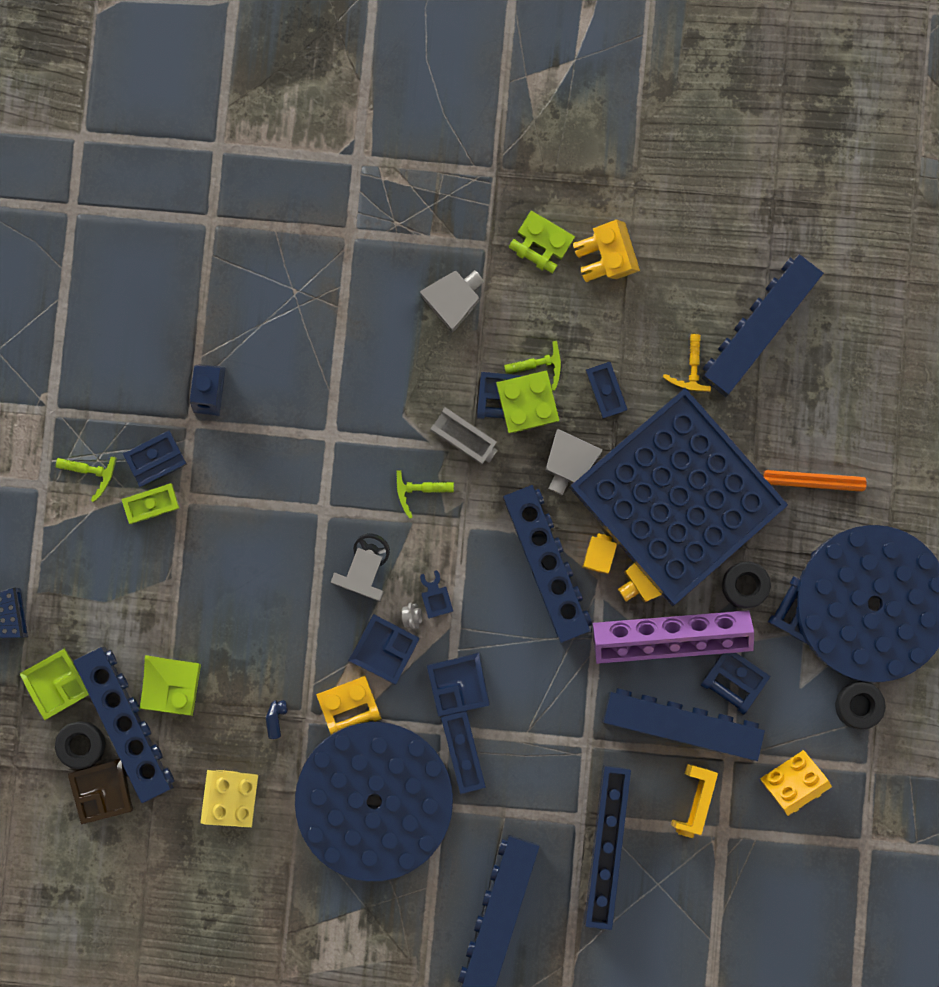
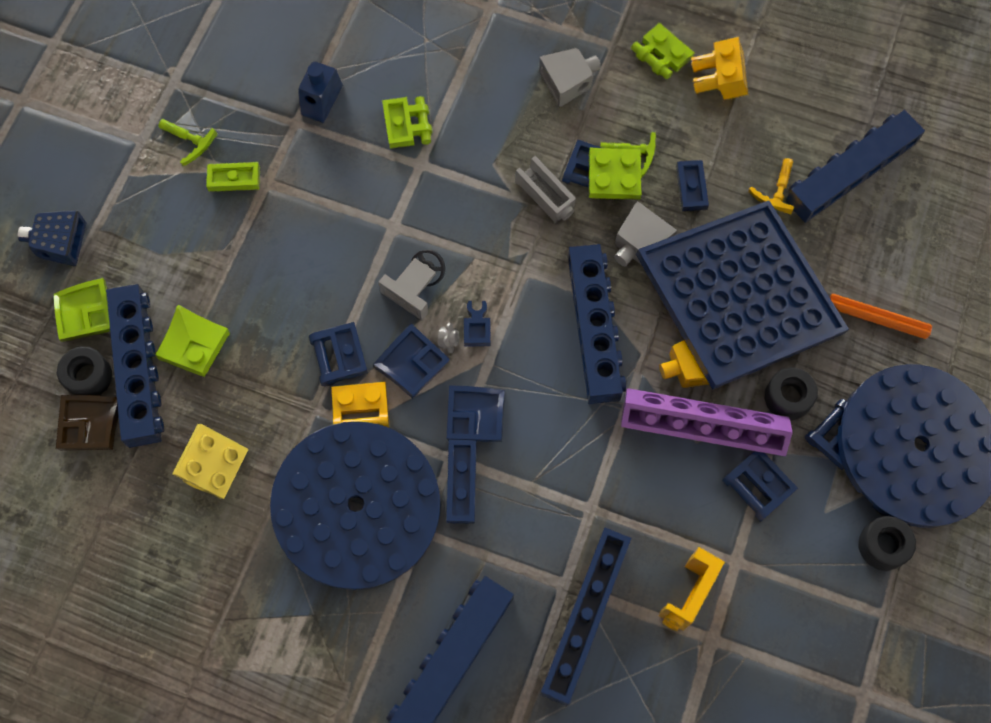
camera: 15 degrees right, 15 degrees down
dark blue plate [123,430,187,488] -> none
dark blue arm [265,700,288,739] -> none
lime piece [397,471,454,519] -> none
yellow brick [582,533,617,575] -> none
dark blue brick [602,688,765,761] -> none
yellow plate [760,750,832,816] -> none
none -> dark blue plate [309,322,368,387]
none -> lime plate [382,97,433,149]

